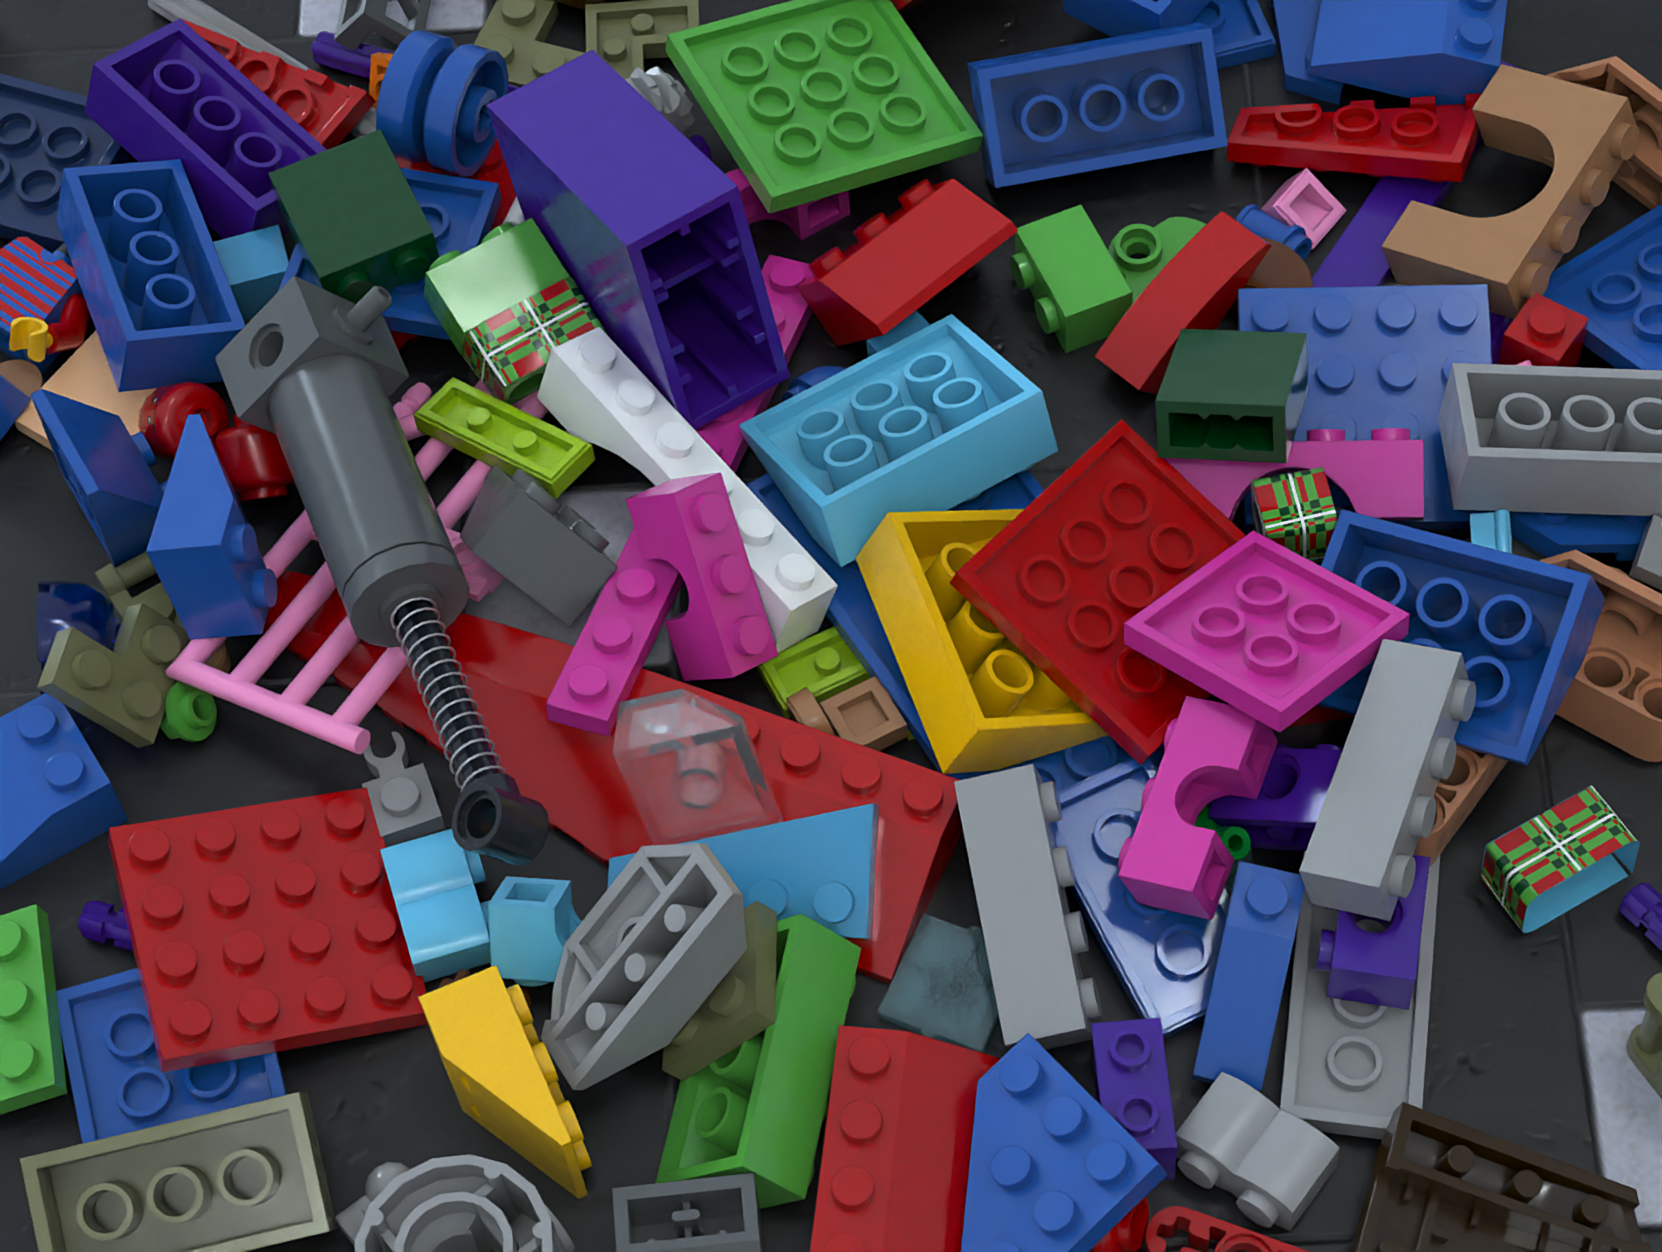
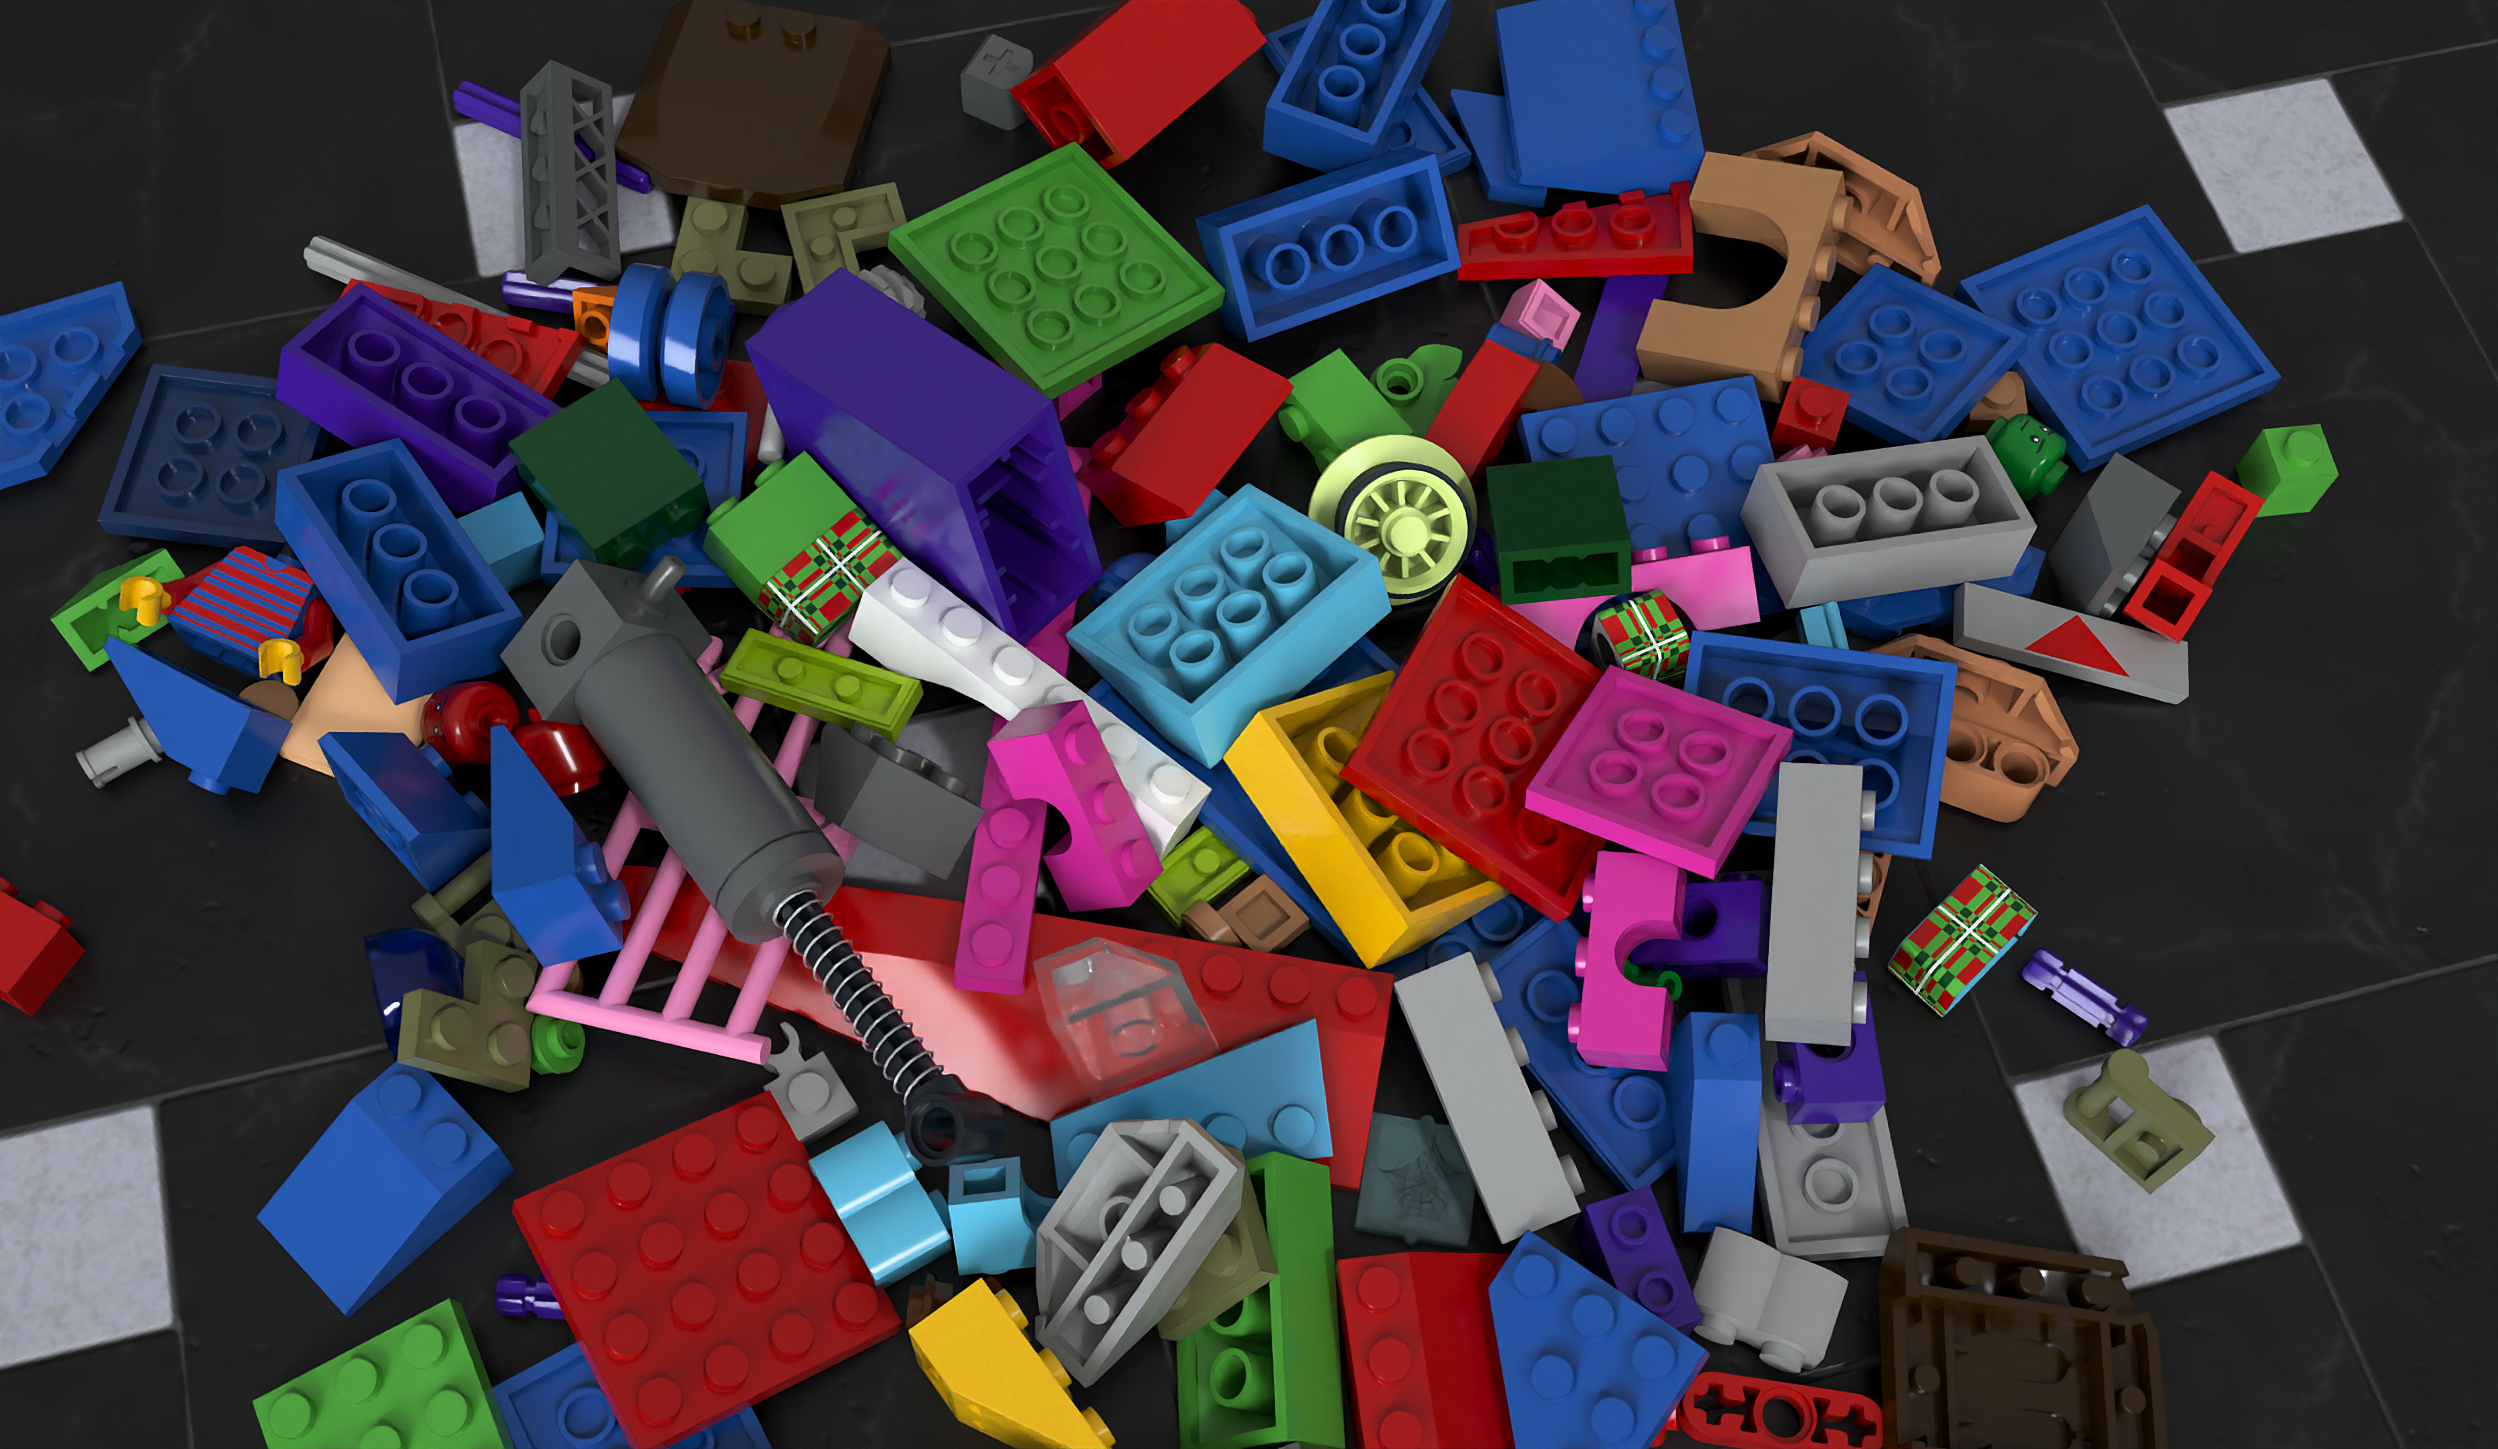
camera: 25 degrees left, 5 degrees up
none -> yellowish green piece [1307,434,1477,605]

